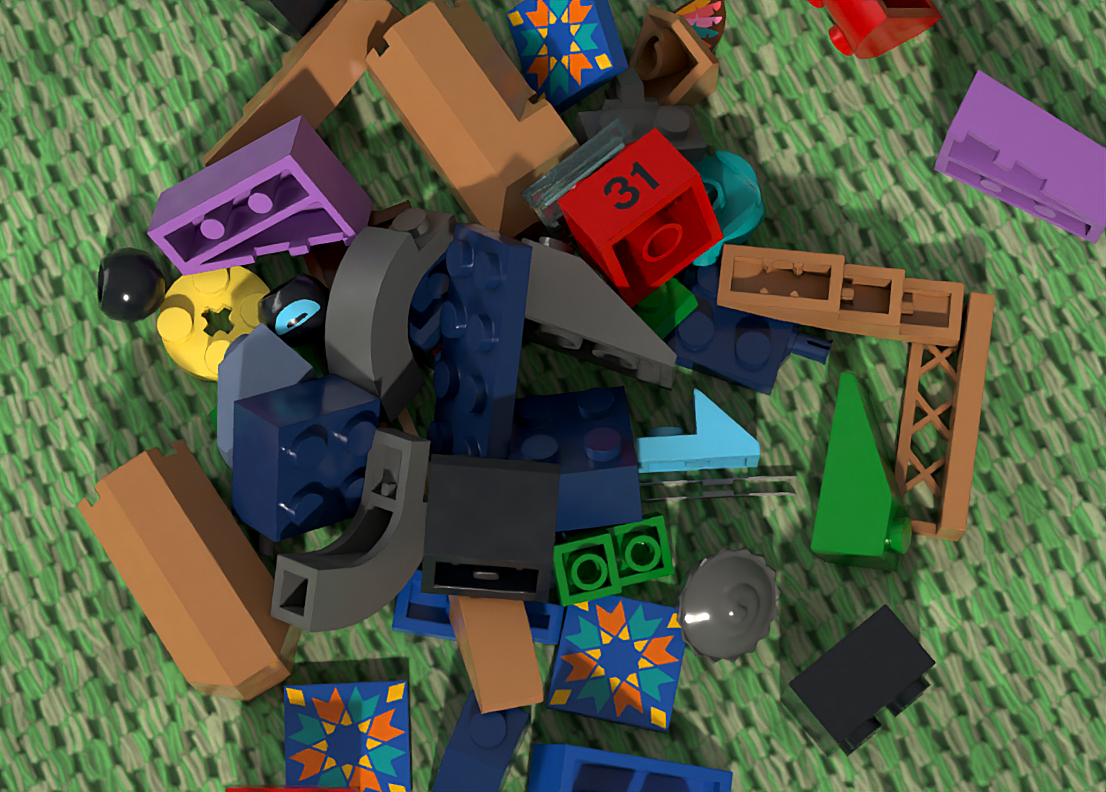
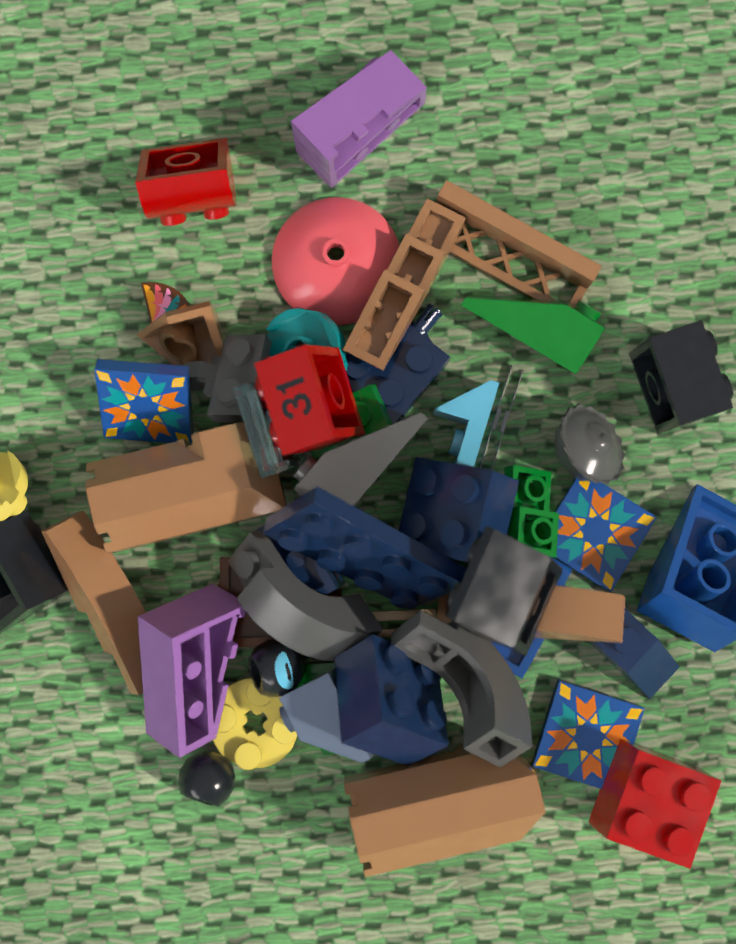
camera: 75 degrees left, 10 degrees up
none -> coral dish [272,197,399,326]

